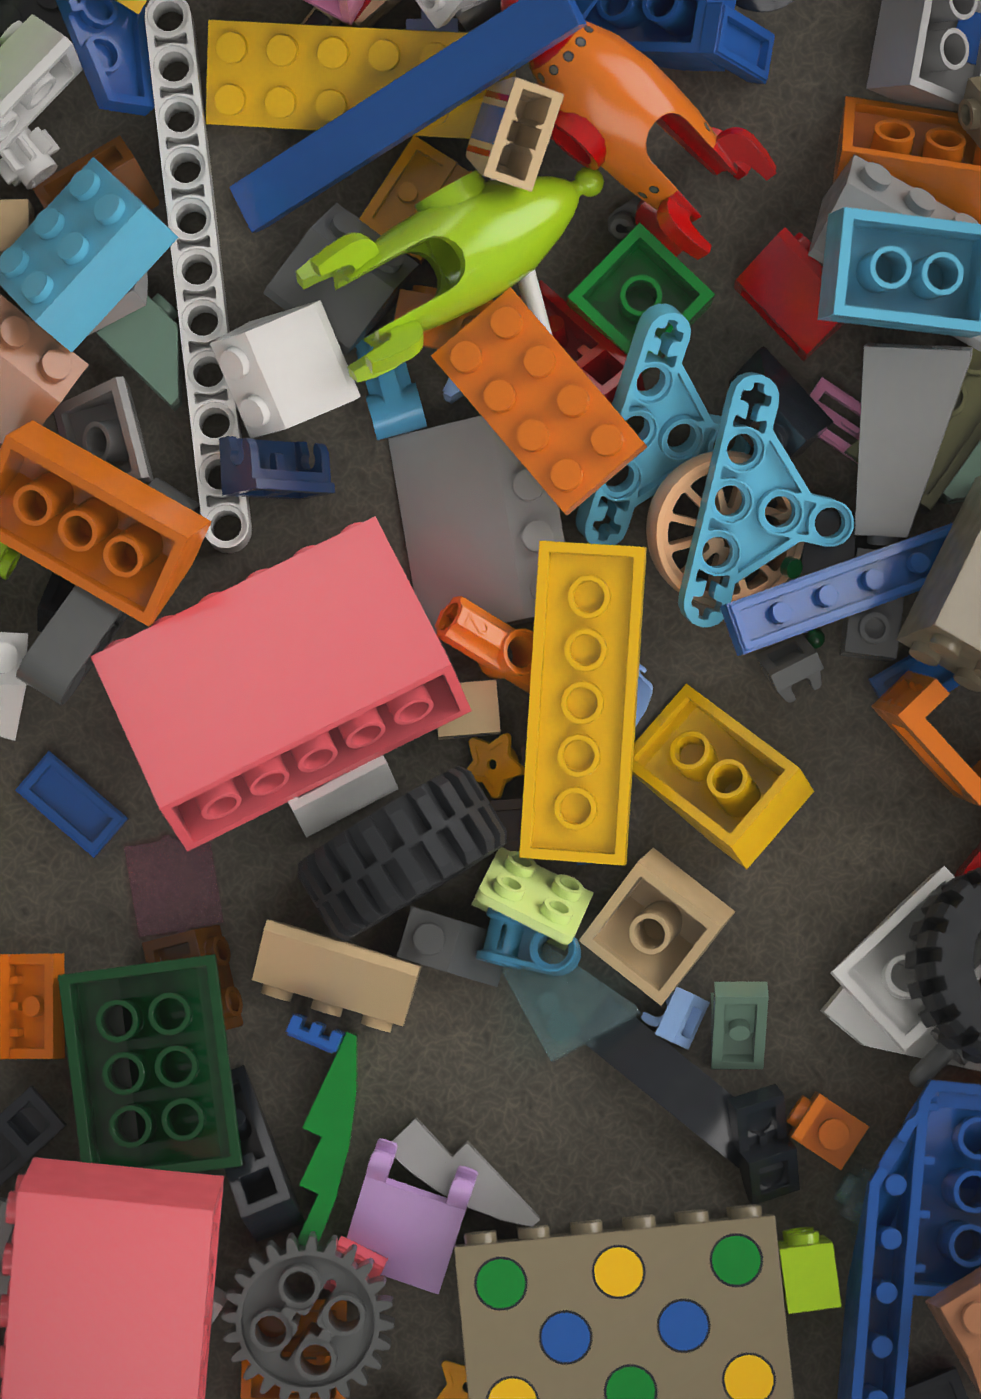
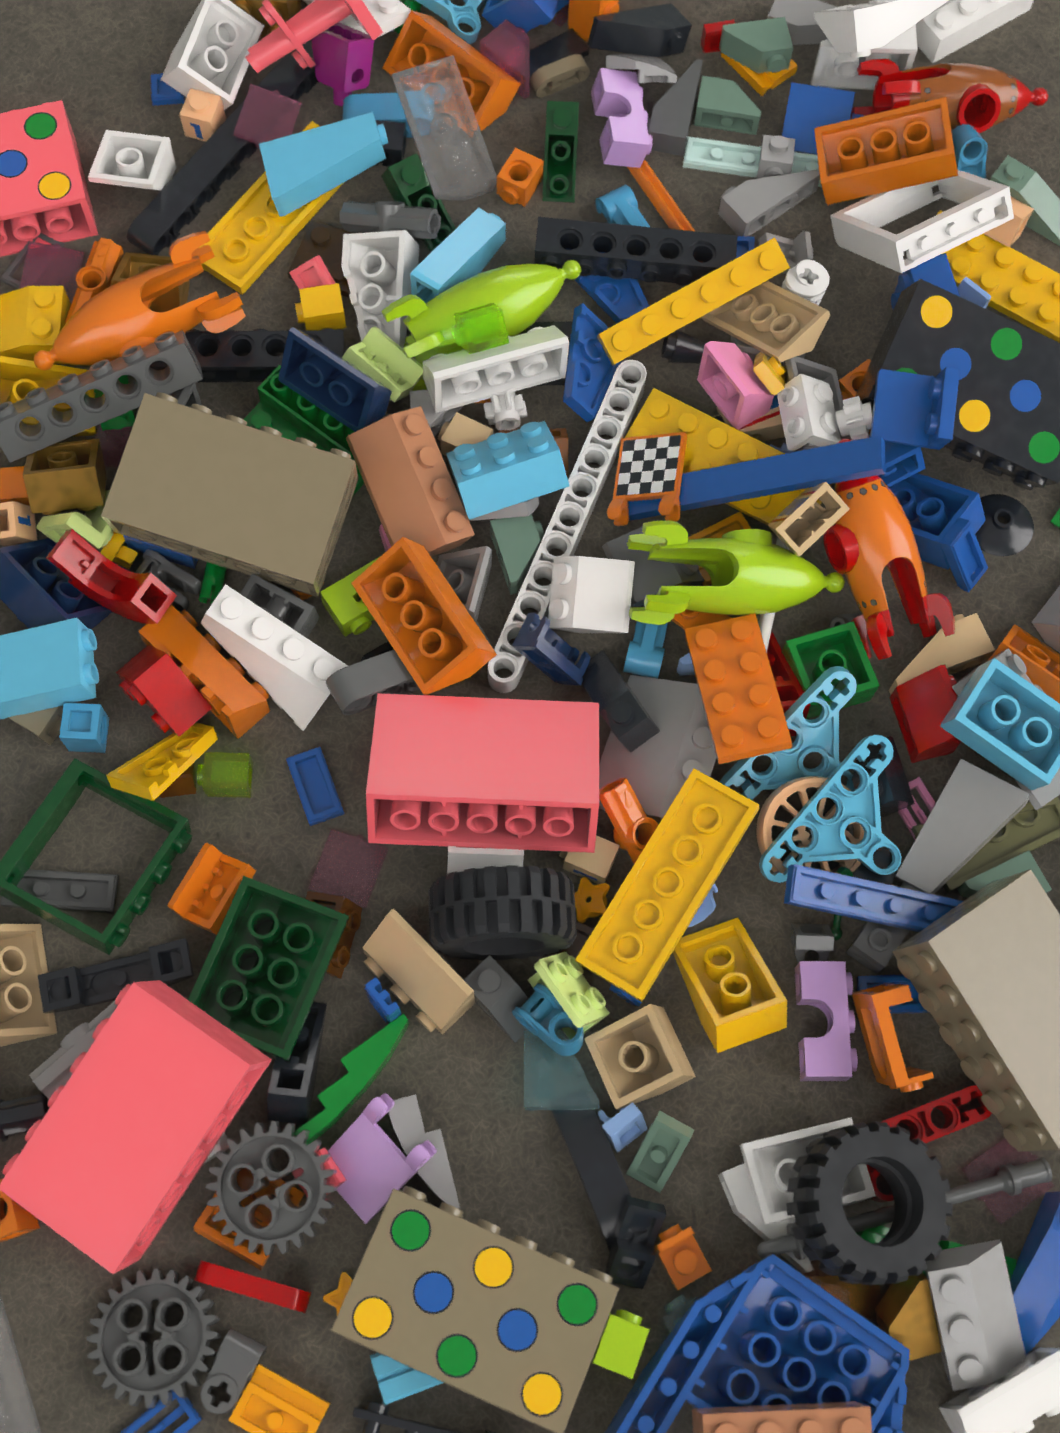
camera: 25 degrees right, 15 degrees down
none -> black slope [582,650,660,752]
none -> flag [607,432,688,526]
none -> lavender arch [795,961,858,1081]
none -> tan slope [889,613,995,694]

